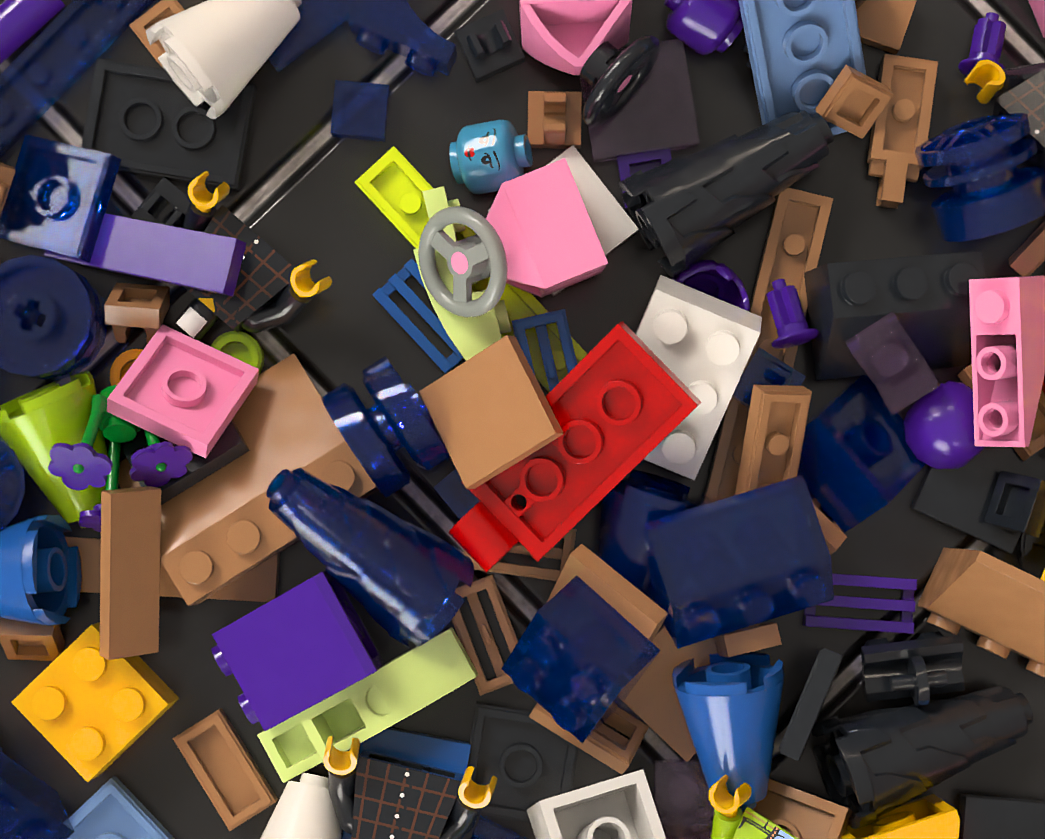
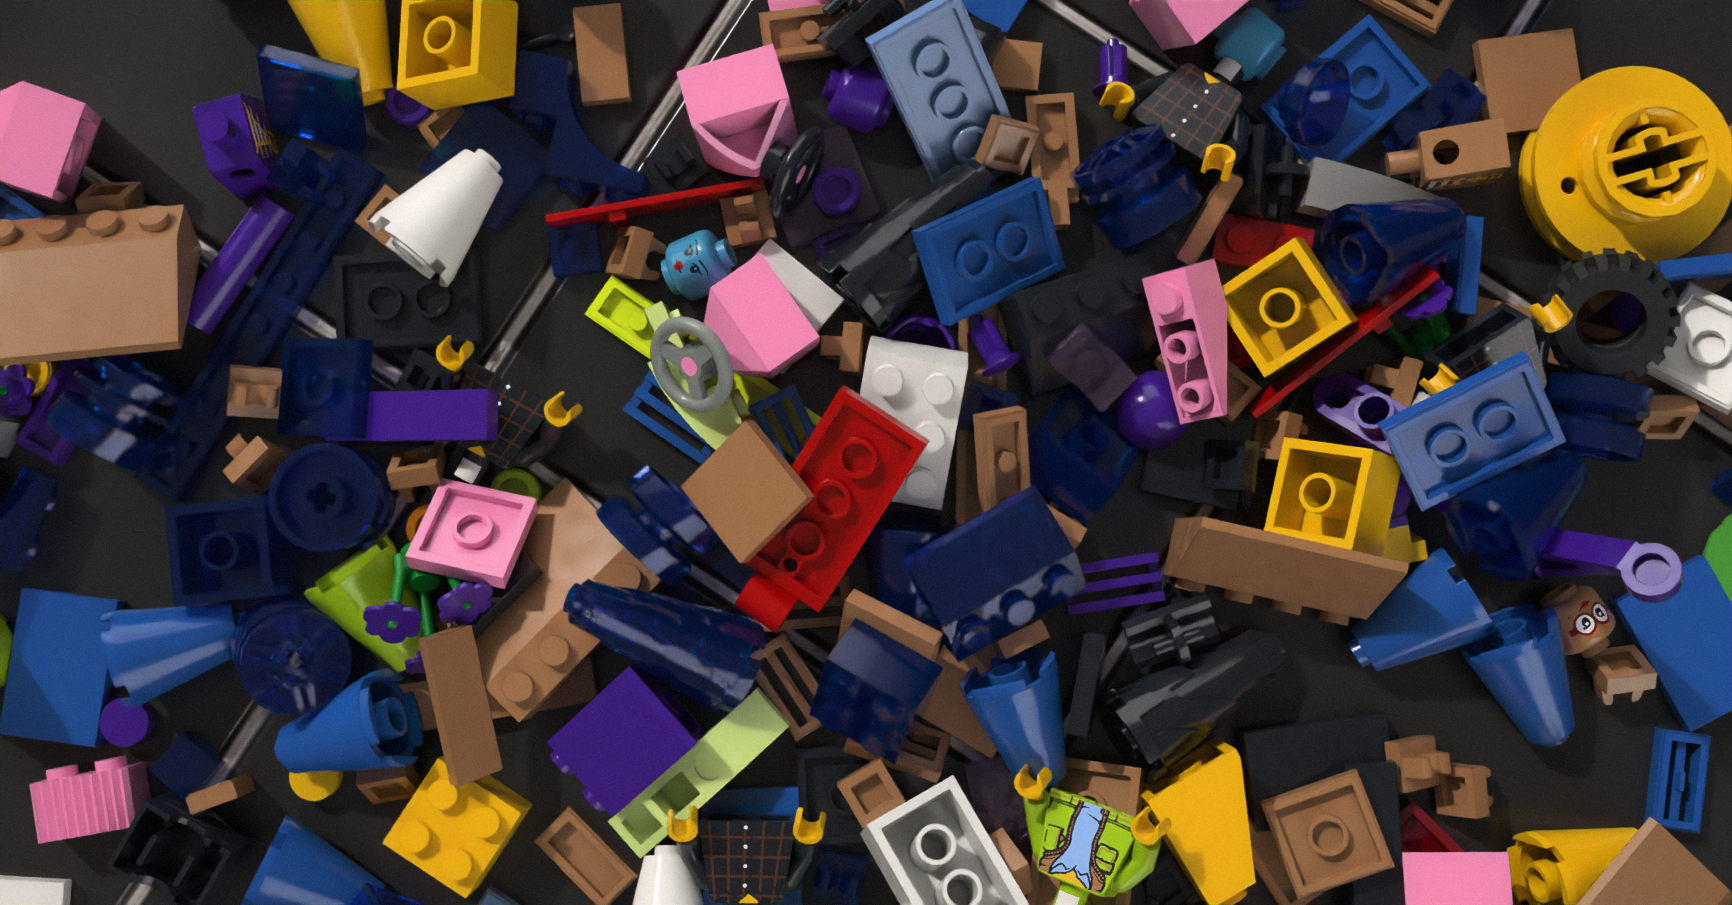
camera: 10 degrees left, 0 degrees up
none -> red piece [545,177,767,231]
none -> medium nougat tile [605,226,667,281]
none -> dark purple tile [812,166,861,217]
none -> medium nougat tile [820,322,875,377]
none -> medium nougat tile [837,757,906,828]
none -> blue tile [911,177,1067,326]

